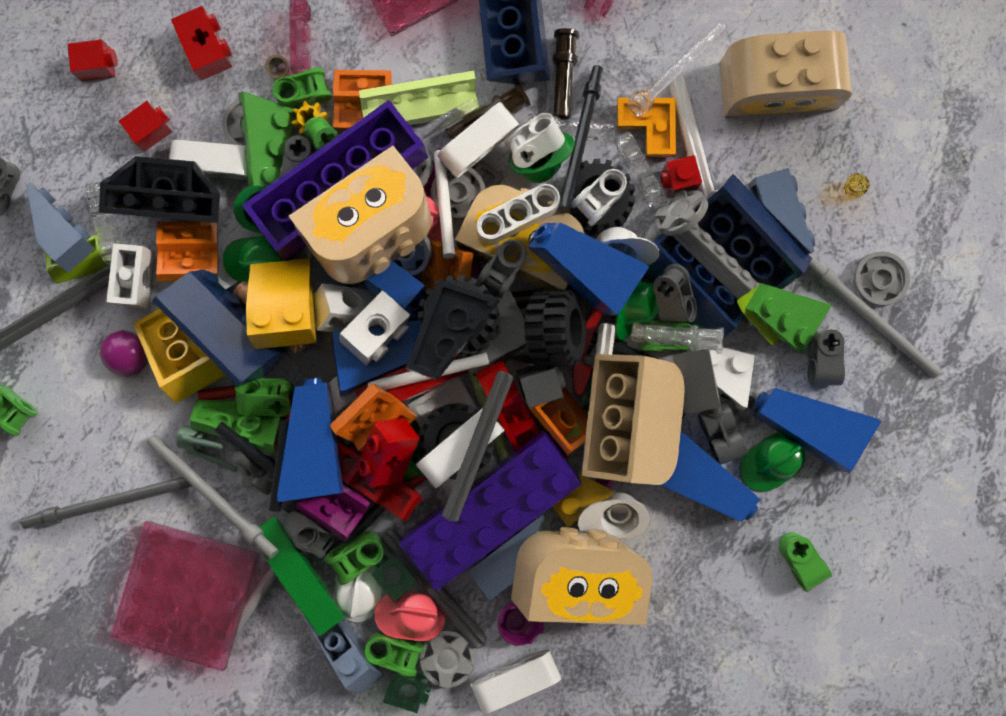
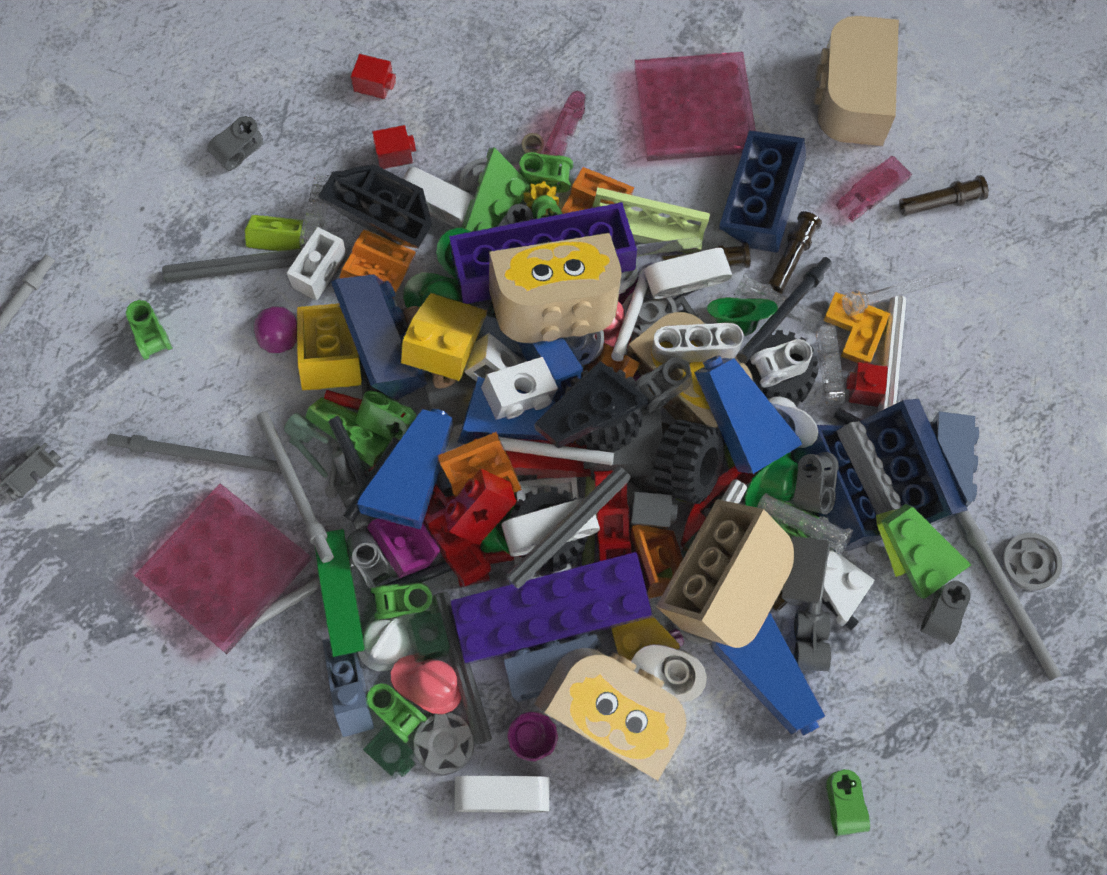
camera: 25 degrees right, 15 degrees down
sand blue slope [26,182,95,273] -> none
red brick [170,6,232,81] -> none
white piece [505,113,565,168] -> none
light grey wheel [655,190,708,236] -> none
tan brick [720,31,852,117] -> none
green piece [740,432,806,492] -> none
blue slope [753,388,881,473] -> none
clear yellow hinge [844,173,870,199] -> none

